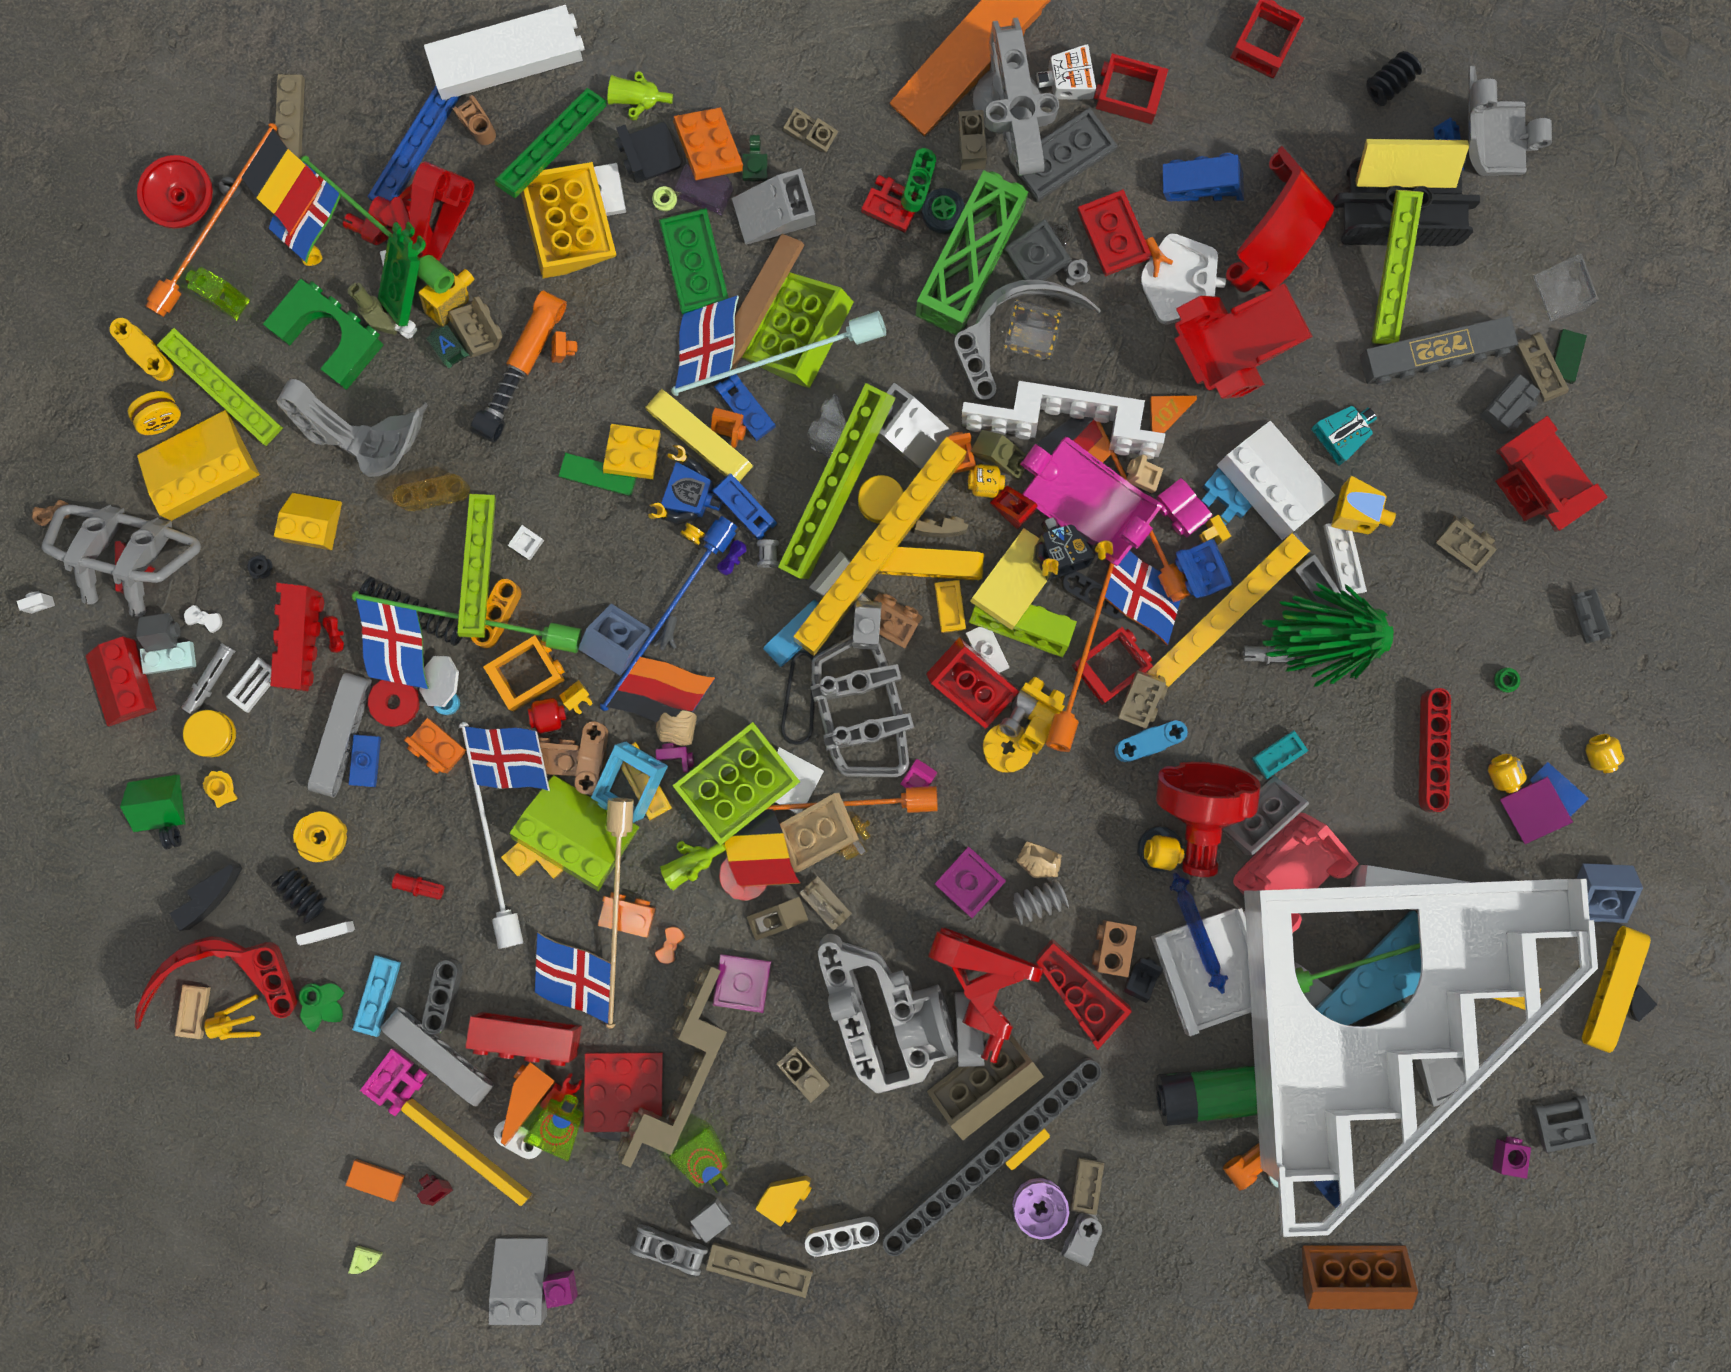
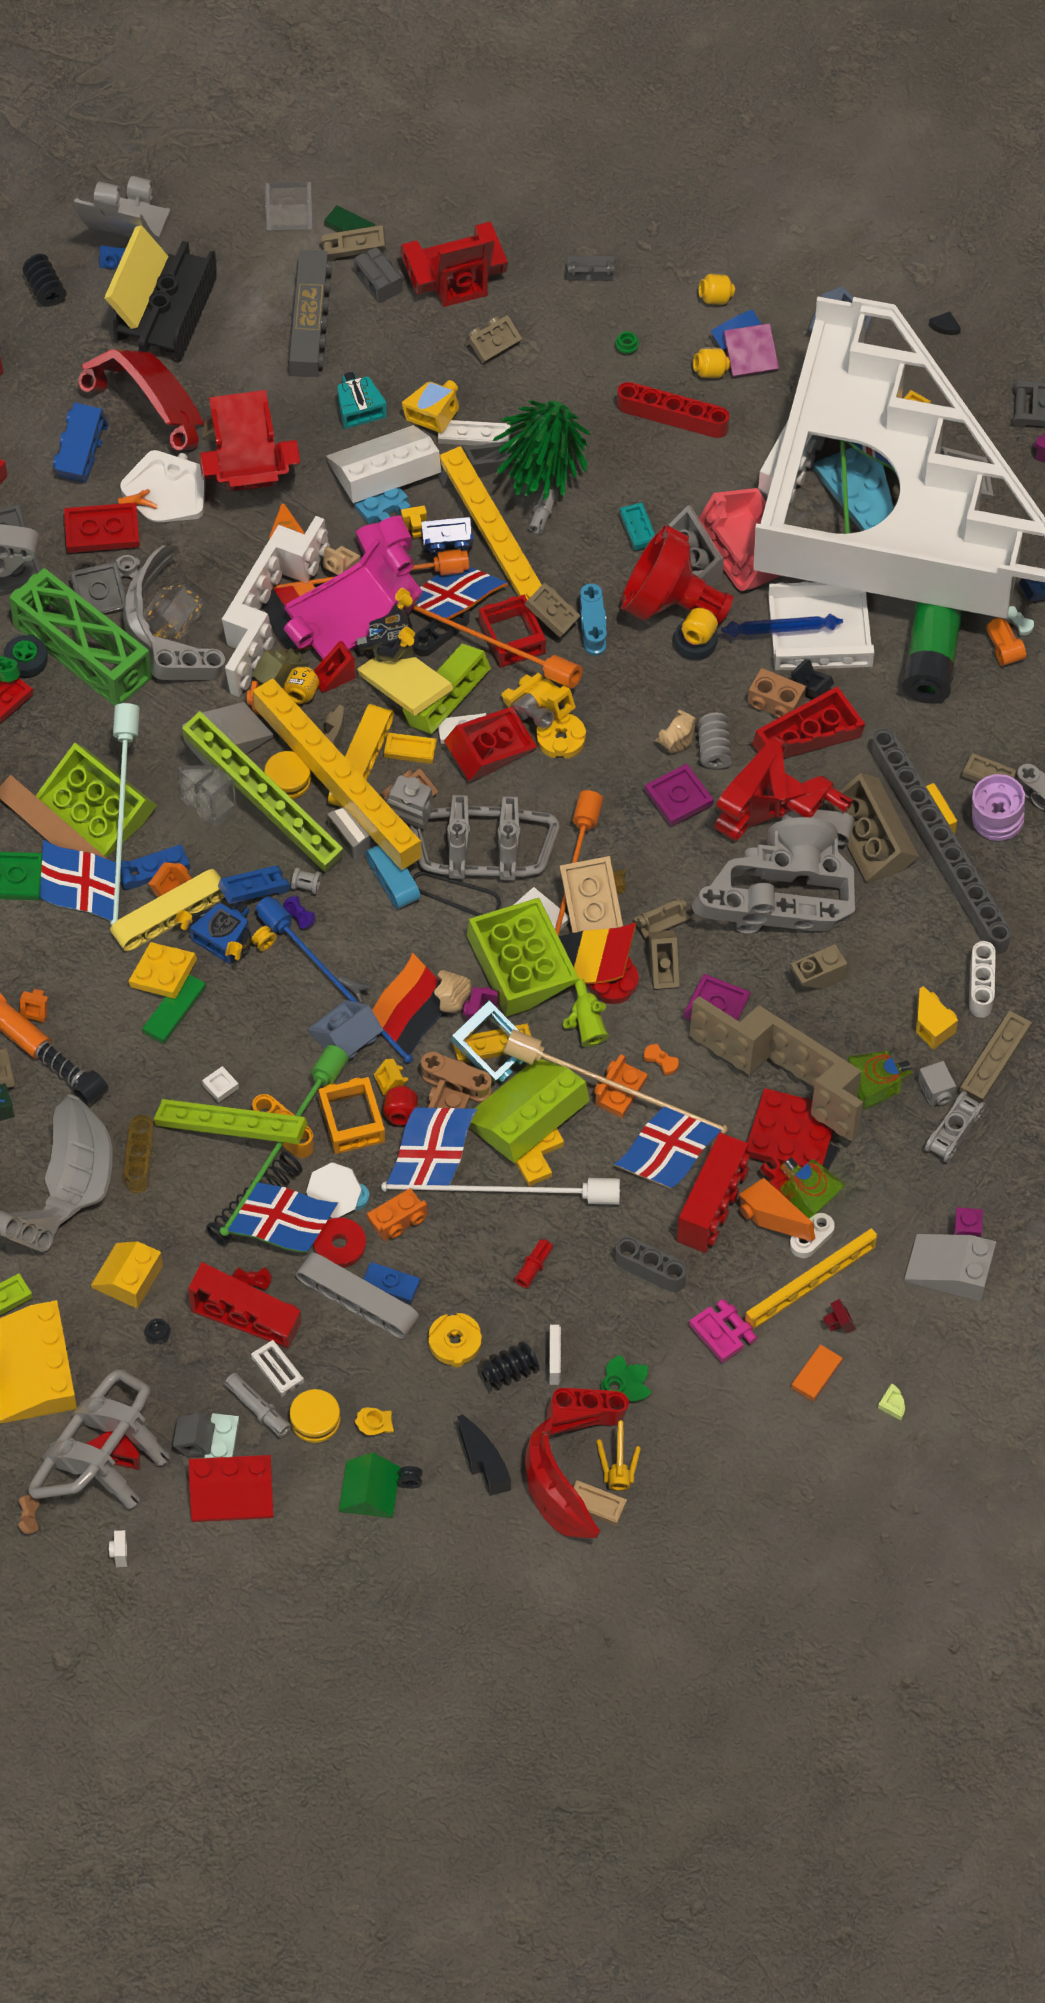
camera: 75 degrees left, 25 degrees down
white piece [184,605,222,633] -> none
medium azure tile [352,955,401,1037] -> none
light grey beam [381,1007,494,1106] -> none
dark pink slope [900,759,937,788] -> none
lime tile [1372,190,1424,344] -> none
yellow beam [1582,926,1650,1053] -> none

